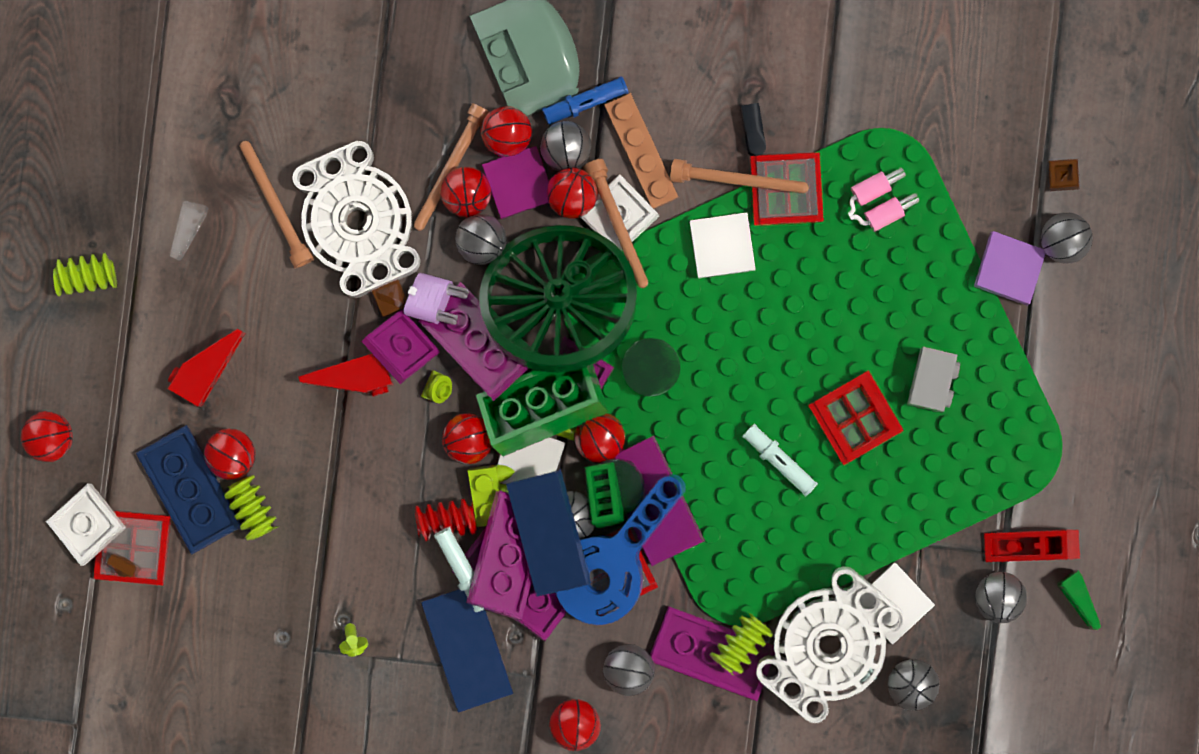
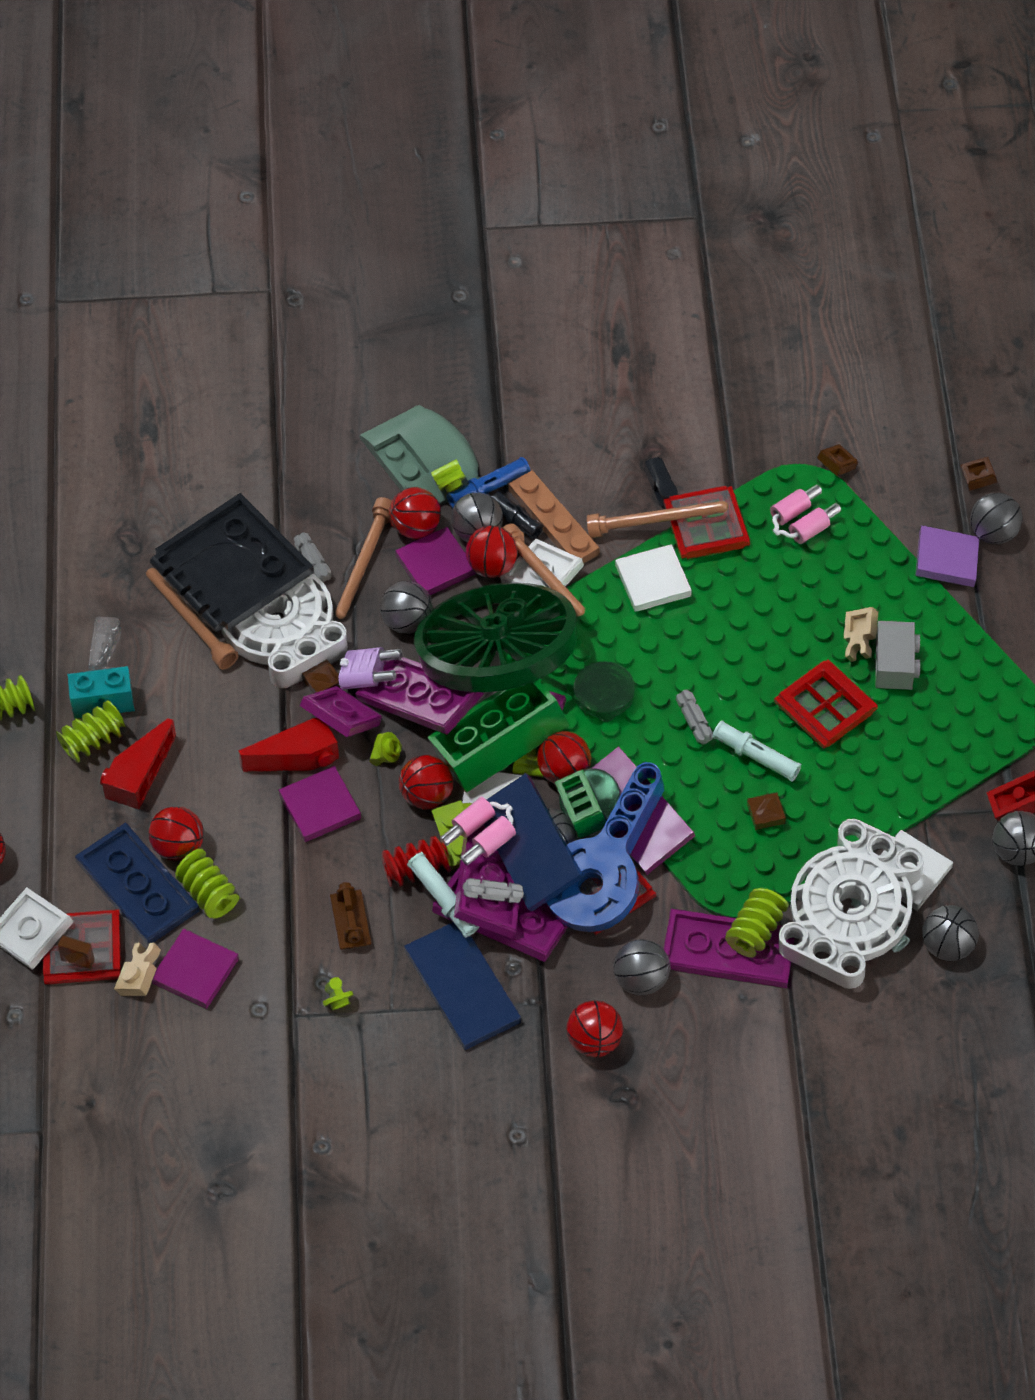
camera: 10 degrees left, 30 degrees down
red piece [440,167,492,217] -> none
none -> lime piece [56,700,125,763]
none -> teal brick [67,666,135,719]
none -> tan plate [114,943,161,996]
none -> black hinge [150,493,314,632]
none -> magenta tile [152,928,239,1009]
none -> magenta tile [279,766,361,842]
none -> light grey axle [294,532,332,582]
none -> reddish brown hinge [330,882,371,950]
none -> lime plate [430,459,466,493]
none -> bright pink piece [440,797,516,865]
none -> light grey axle [463,878,524,903]
none -> black pin [492,492,544,540]
none -> light grey axle [676,690,713,745]
none -> reddish brown tile [747,792,786,830]
none -> reddish brown tile [817,444,859,476]
none -> tan plate [844,607,878,662]

